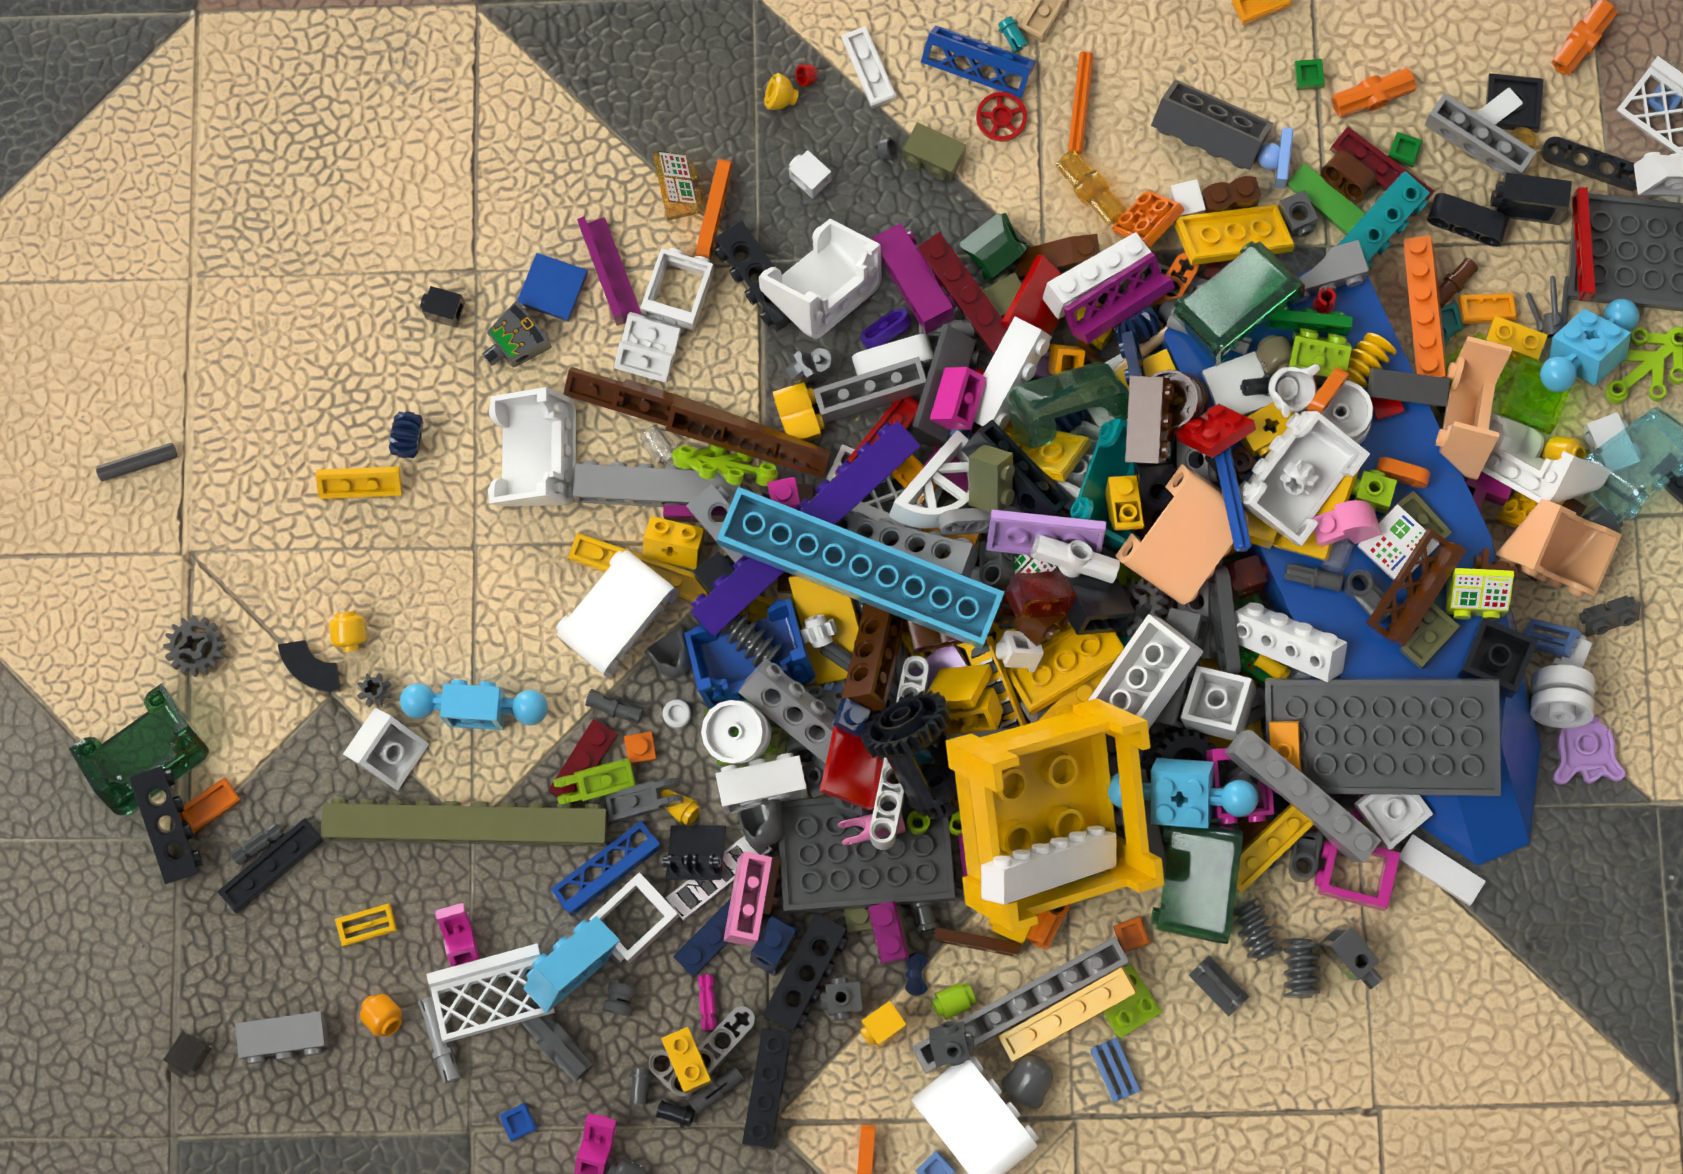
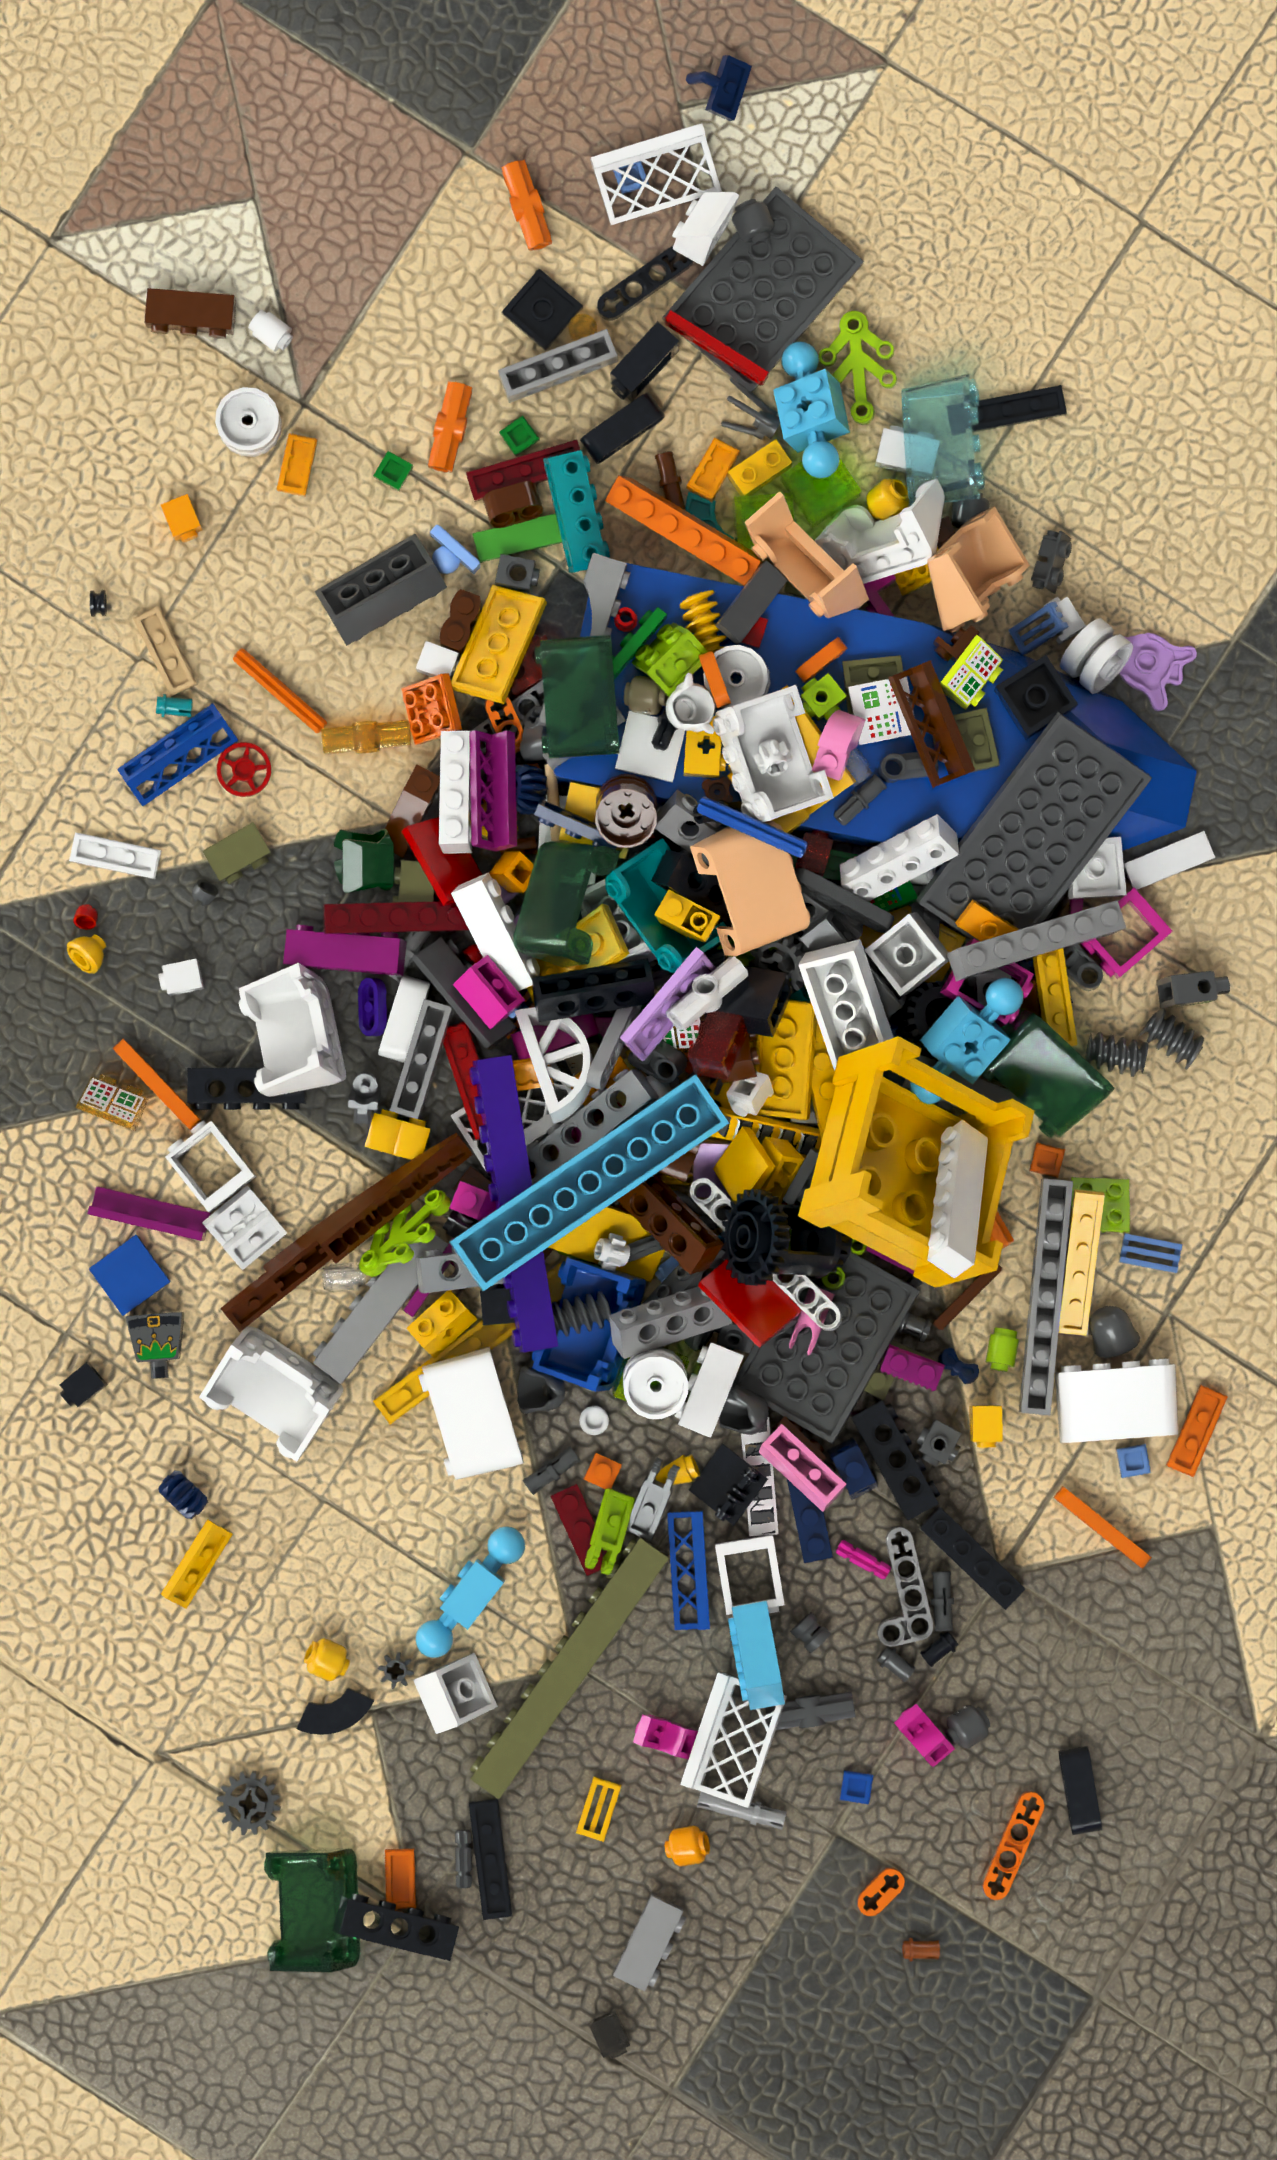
camera: 60 degrees left, 10 degrees up
dark grey axle [96,443,177,481] -> none
yellow brick [661,1027,713,1094] -> none
dark blue plate [833,698,870,738] -> none
dark grey brick [929,1021,975,1067] -> none
olive brick [969,444,1015,512] -> none
brick [1125,376,1174,464] -> none
red plate [1175,404,1256,458] -> none
dark grey hinge [1189,956,1249,1017] -> none
yellow pin [1253,654,1292,678] -> none
white sticker [1476,88,1523,125] -> none

